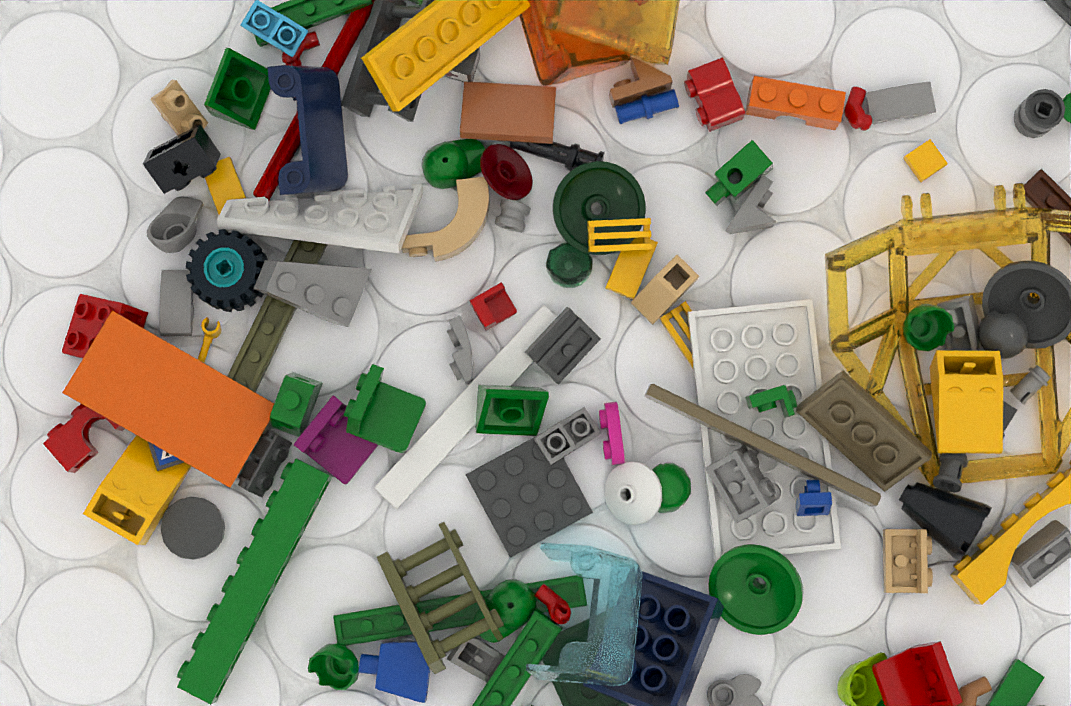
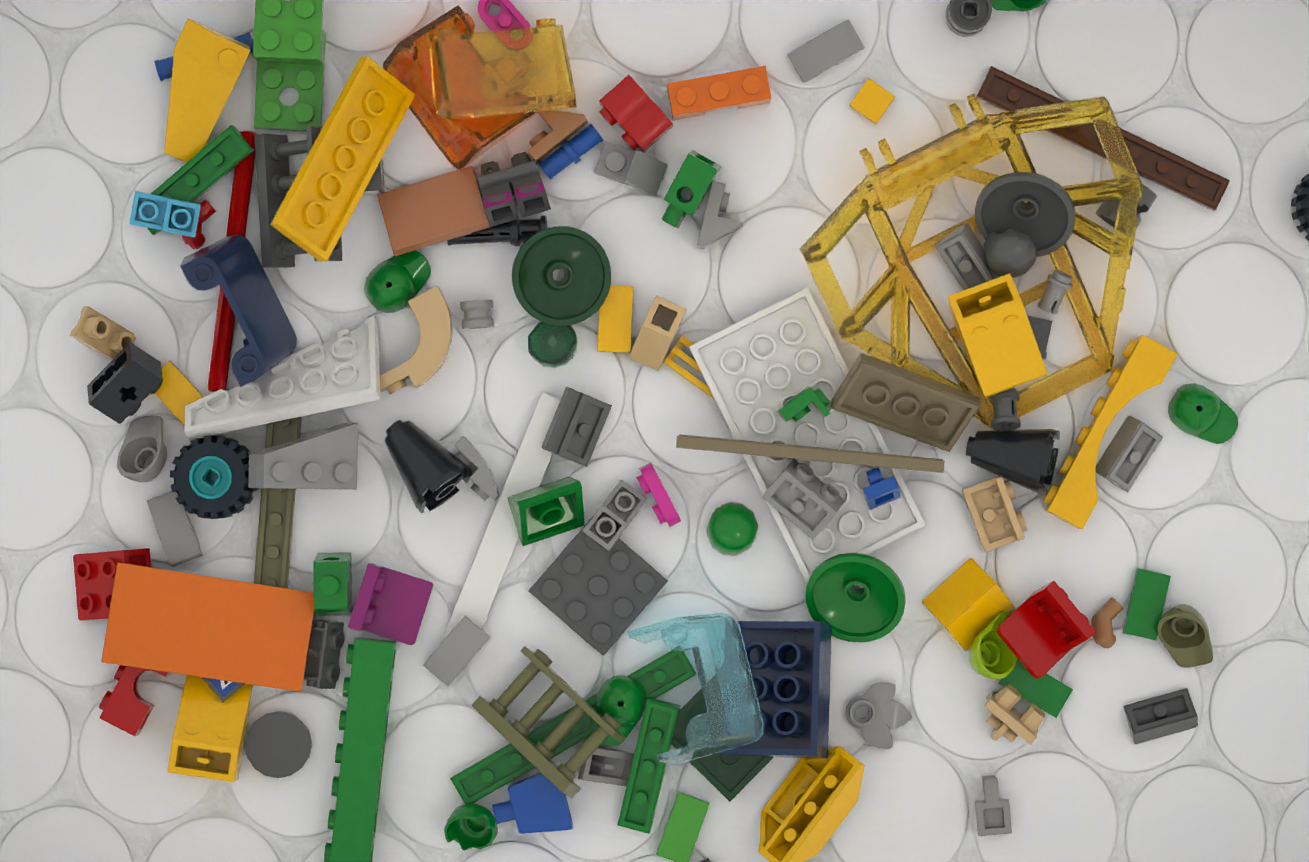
camera: 20 degrees left, 5 degrees up
yellow hand [198,317,222,363] -> none
green slope [204,48,271,130] -> none
green bracket [344,364,426,453] -> none
red panel [469,282,517,331] -> none
dark red dish [480,144,533,200] -> none
red arm [534,584,571,624] -> none
yellow tile [587,218,652,252] -> none
white dish [605,462,662,525] -> none
red arm [844,87,872,131] -> none
green hair [902,304,955,352] -> none
none -> black cone [384,420,472,513]
none -> light grey slope [423,615,491,686]
none -> dark grey hips [478,152,551,227]
none -> light grey slope [594,141,667,196]
none -> yellow slope [921,558,1015,651]

